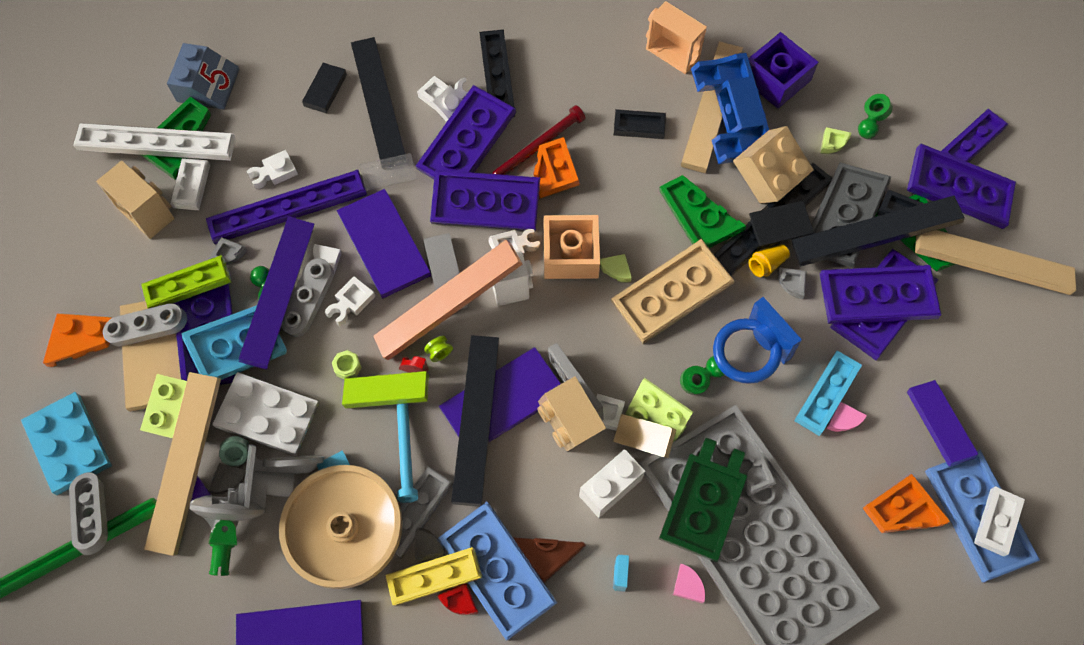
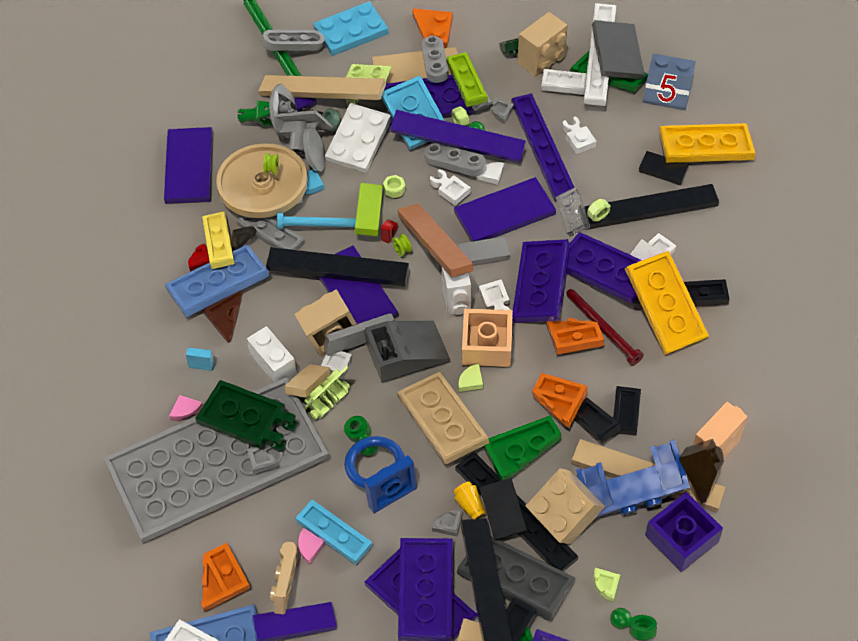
camera: 95 degrees right, 10 degrees down
none -> lime bush [263,153,279,174]
none -> tan hinge [270,541,297,615]
none -> dark grey slope [365,321,450,382]
none -> yellowish green tile [451,106,469,126]
none -> dark green plate [499,38,519,55]
none -> orange wing [532,373,588,427]
none -> black tile [573,398,621,443]
none -> yellowish green tile [587,199,610,222]
none -> dark grey tile [592,20,645,79]
none -> yellow tile [625,250,709,355]
none -> yellow tile [659,123,756,163]
none -> dark brown slope [679,439,724,503]

